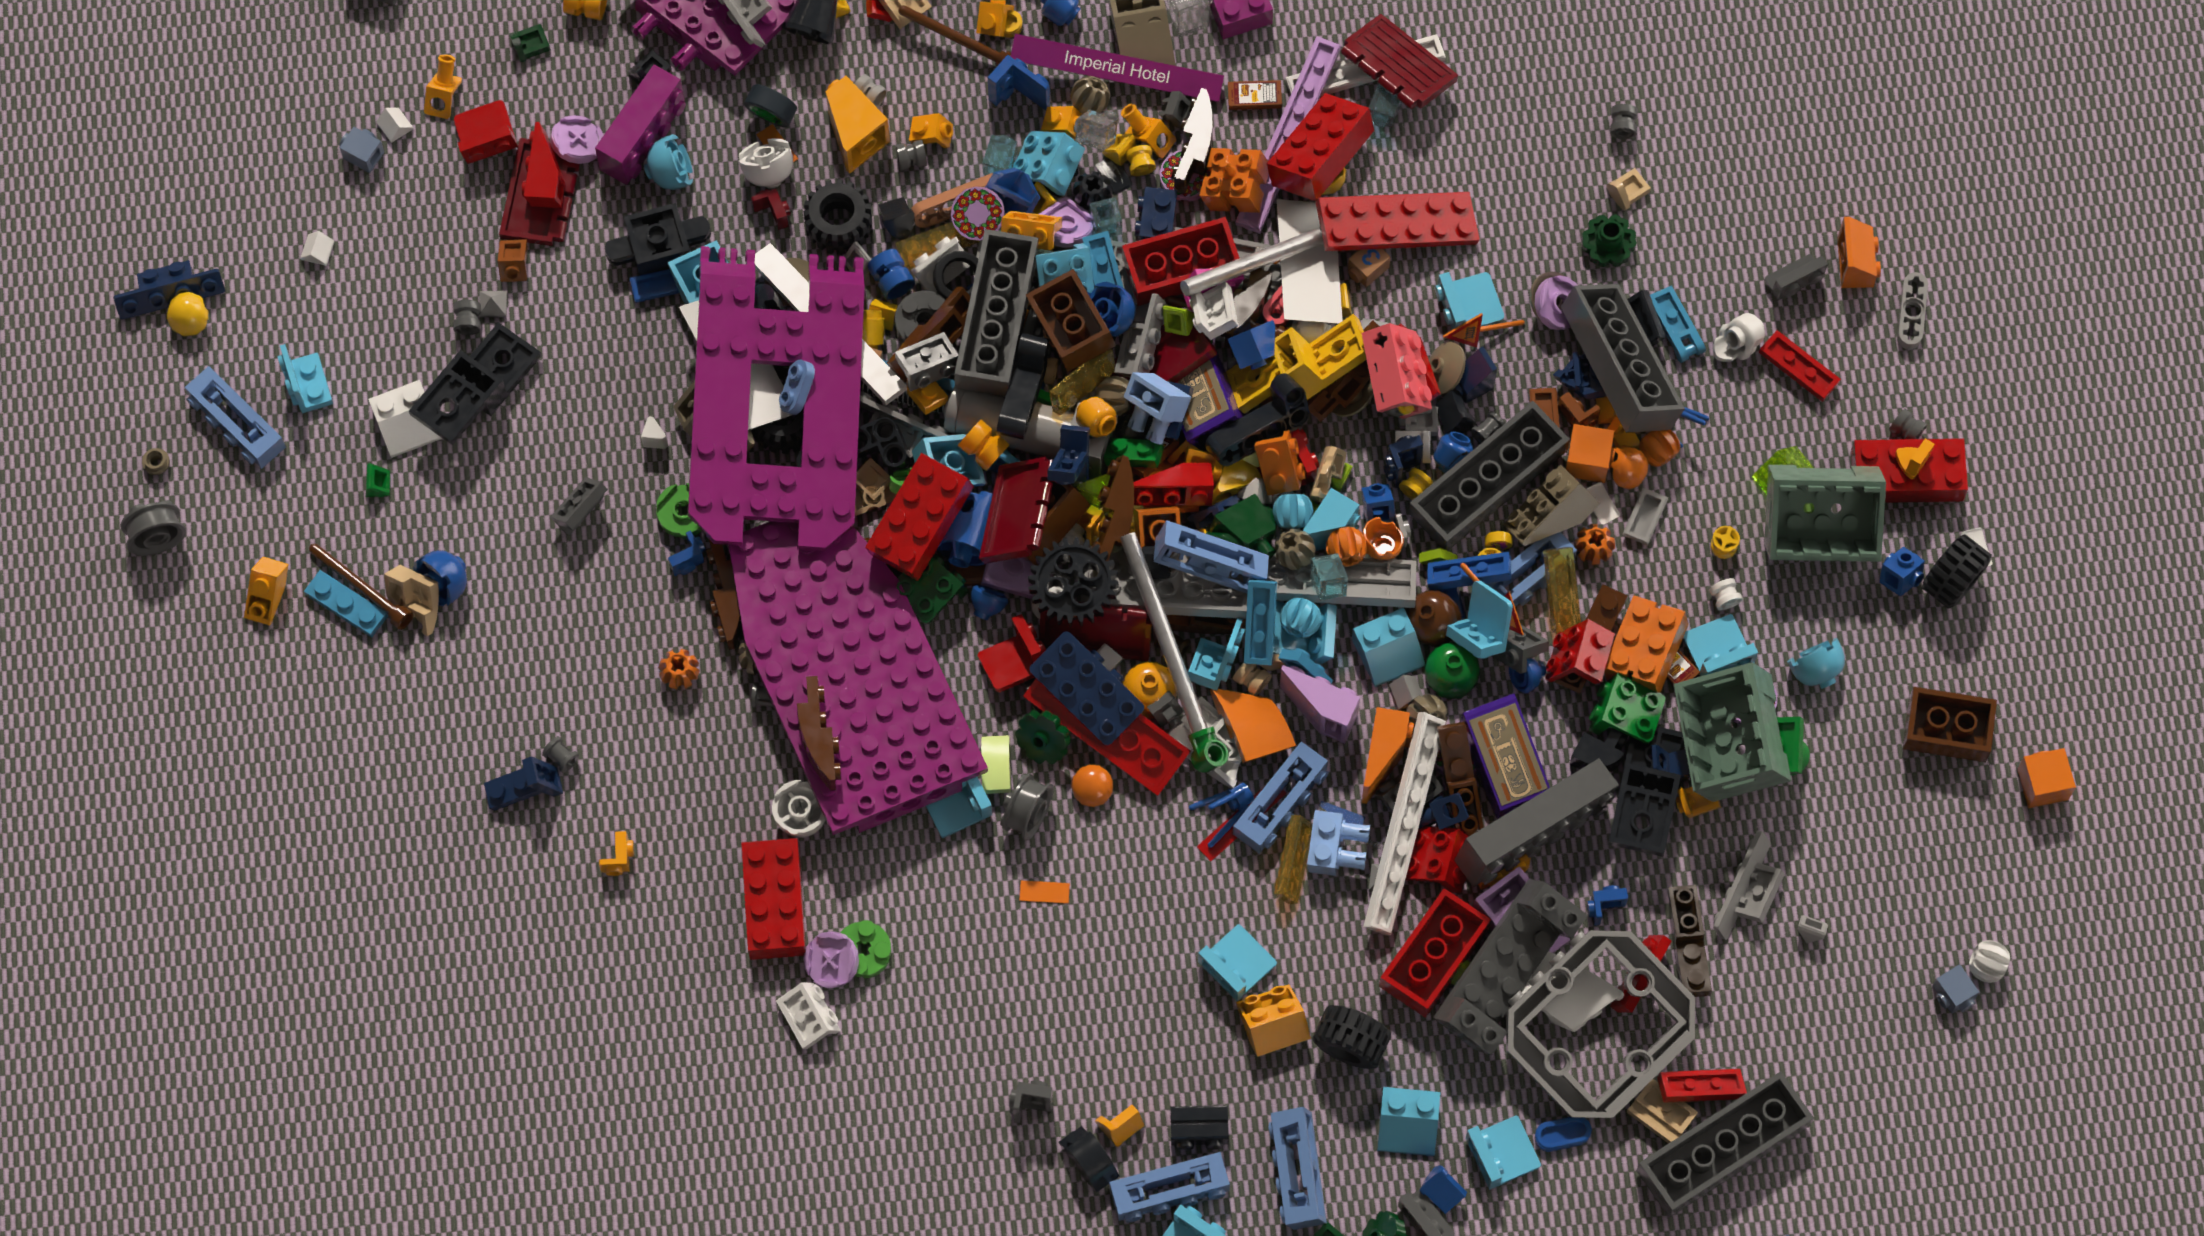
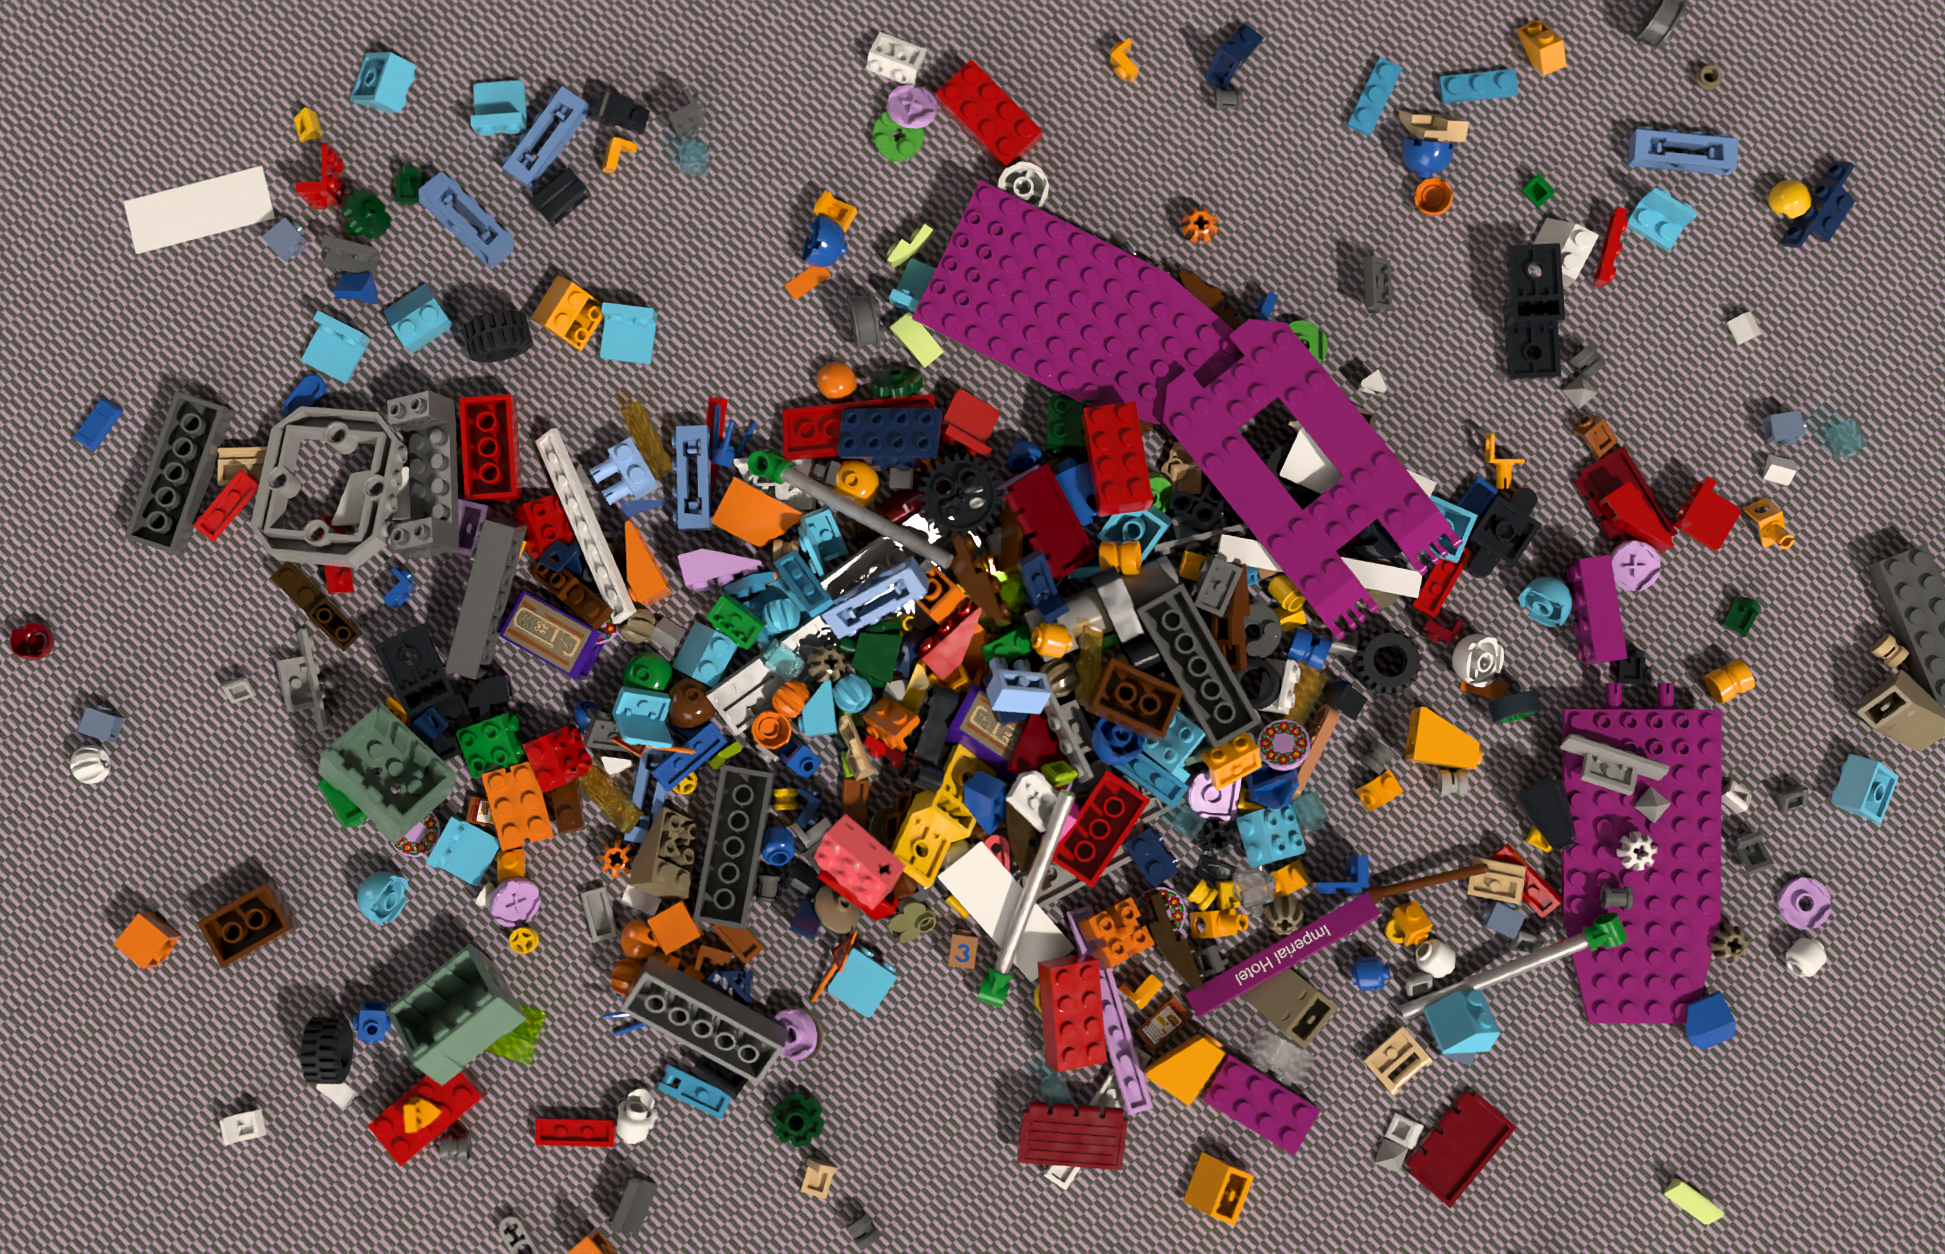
camera: 140 degrees right, 15 degrees up
reddish brown piece [309,543,414,630] -> none
medium blue plate [779,360,815,415] -> none
reddish brown slope [797,676,841,790] -> none
plate [1315,192,1480,251] -> none
yellow tile [1484,531,1512,551] -> none
none -> dark red hair [9,622,55,661]
none -> white bracket [220,1109,267,1145]
none -> lavender tile [489,877,541,927]
none -> light orange bracket [497,849,526,884]
none -> white slope [601,756,635,775]
none -> clear light blue brick [680,141,711,177]
none -> green bracket [706,592,766,650]
none -> blue cylinder [802,214,848,268]
none -> light orange bracket [814,190,858,233]
none -> dark orange tile [841,778,870,831]
none -> yellowish green slope [886,224,934,268]
none -> olive plate [887,901,936,943]
none -> light orange tile [1119,973,1163,1009]
none -> light orange slope [1142,1033,1225,1107]
none -> dark azure plate [1346,57,1403,137]
none -> red plate [1411,547,1473,619]
none -> orange hair [1414,177,1453,217]
none -> light orange bracket [1485,433,1525,489]
none -> red plate [1593,207,1629,288]
none -> clear light blue brick [1822,418,1867,461]

